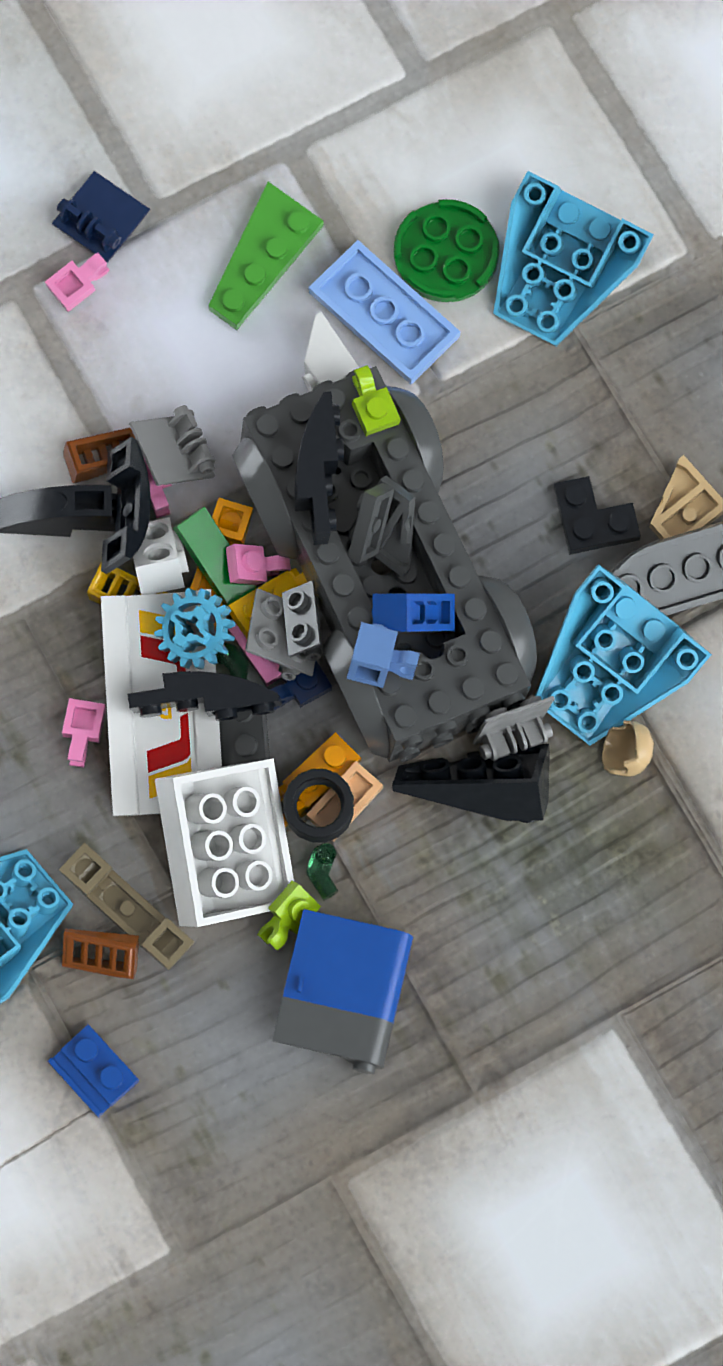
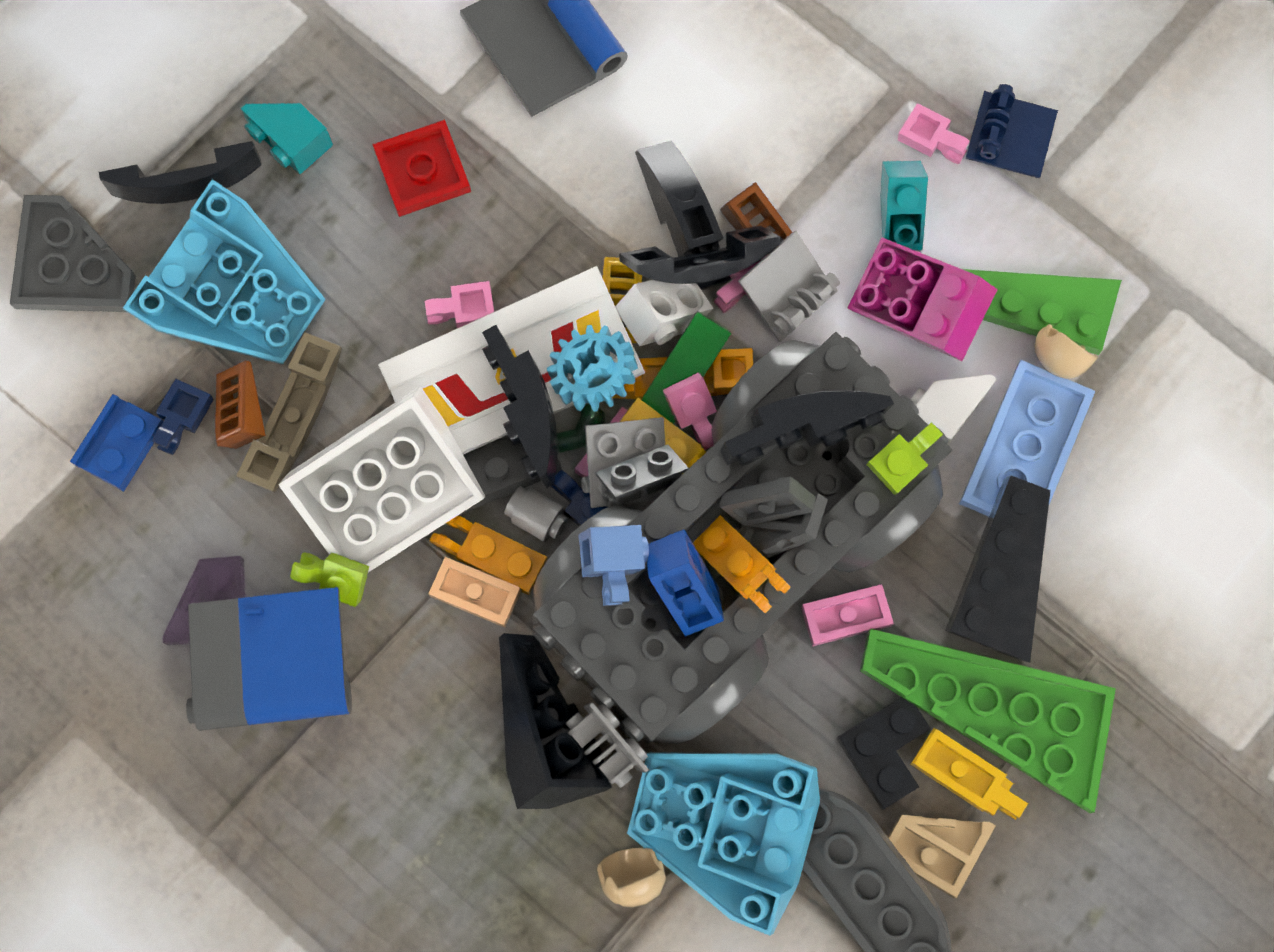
camera: 70 degrees right, 0 degrees up
black tyre [284,769,354,843] -> none
clear green arm [306,843,339,901] -> none
green tile [394,199,500,302] -> none
medium azure wedge [493,171,654,346] -> none
none -> dark blue plate [152,378,214,455]
none -> clear purple wing [163,556,245,645]
none -> light grey brick [504,486,568,542]
none -> light orange hinge [693,515,791,613]
none -> bright pink plate [801,584,894,647]
none -> dark pink slope [847,237,998,361]
none -> bright green wing [860,629,1116,813]
none -> teal slope [880,161,928,251]
none -> yellow hinge [910,728,1028,820]
none -> black wedge [945,475,1051,663]
none -> tan hair [1034,324,1098,379]

